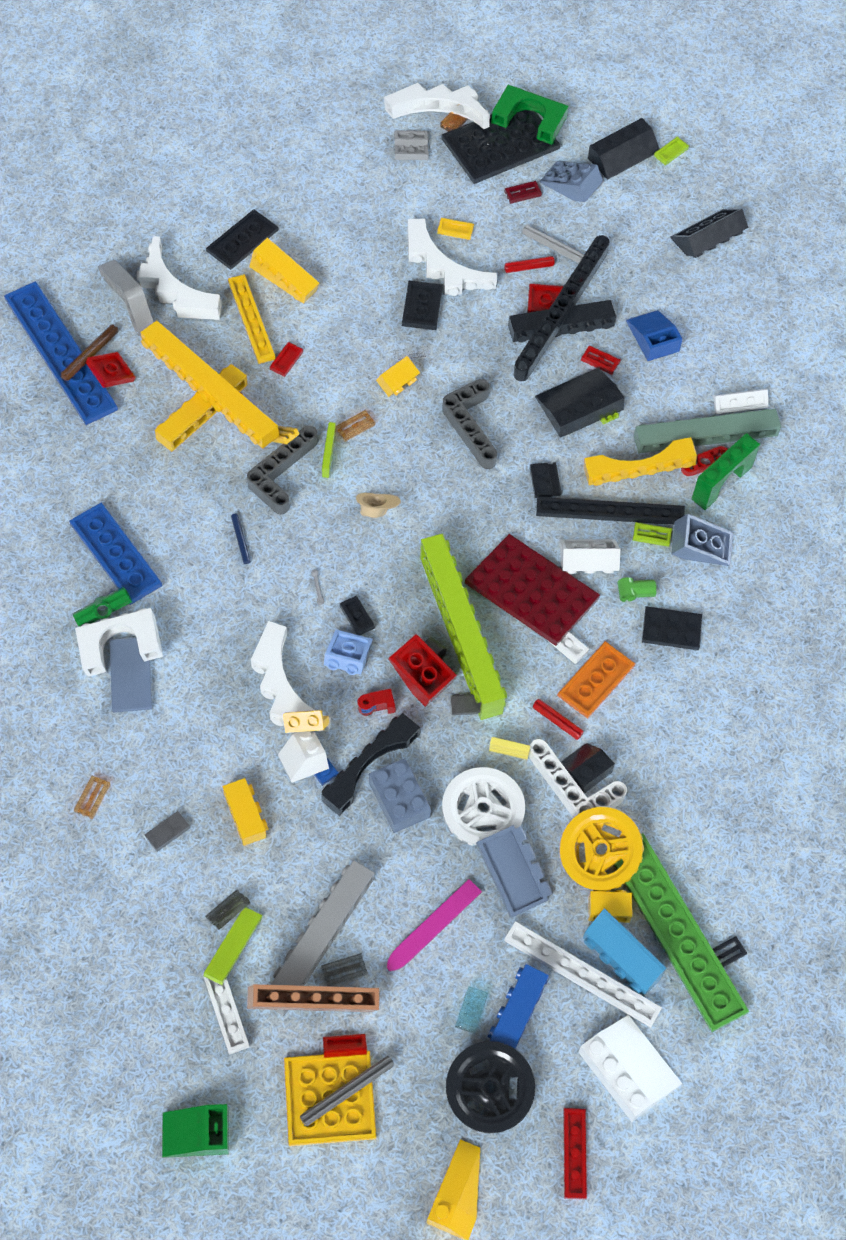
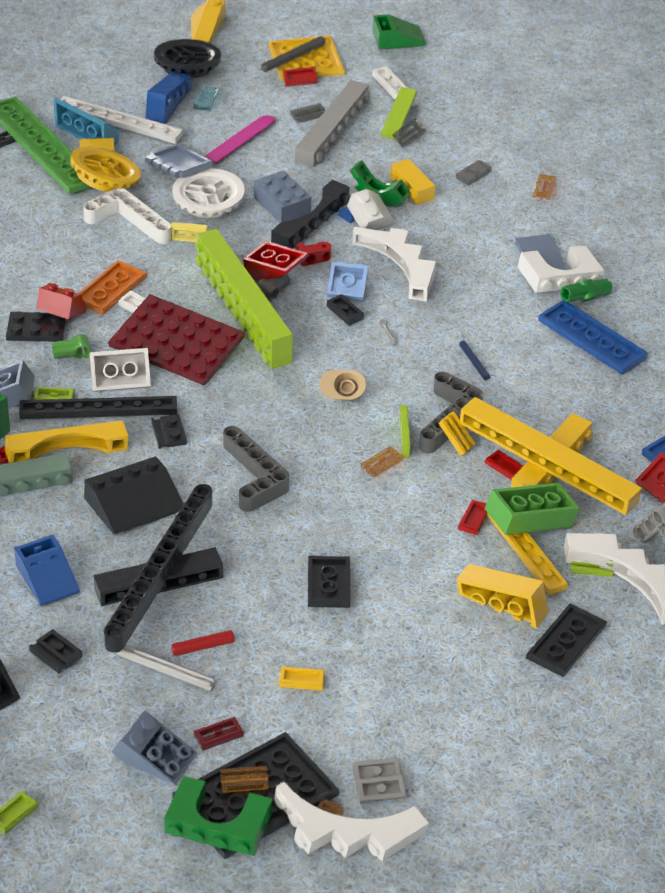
camera: 175 degrees right, 20 degrees down
nougat brick [247,984,379,1012] -> none
yellow bracket [283,710,330,733] -> none
yellow brick [376,356,420,397] -> none
white arch [407,219,497,296] -> none
red tile [527,283,564,313] -> none
red axle [533,699,584,740] -> none
black slope [561,743,615,793] -> none
red tile [563,1108,587,1200] -> none
white slope [578,1015,682,1122] -> none
red tile [581,345,621,375] -> none
black slope [588,118,659,180] -> none
none -> black plate [29,629,83,674]
none -> slope [36,283,87,319]
none -> clear orange tile [220,766,269,792]
none -> green arch [350,160,411,206]
none -> bright green brick [485,483,580,535]

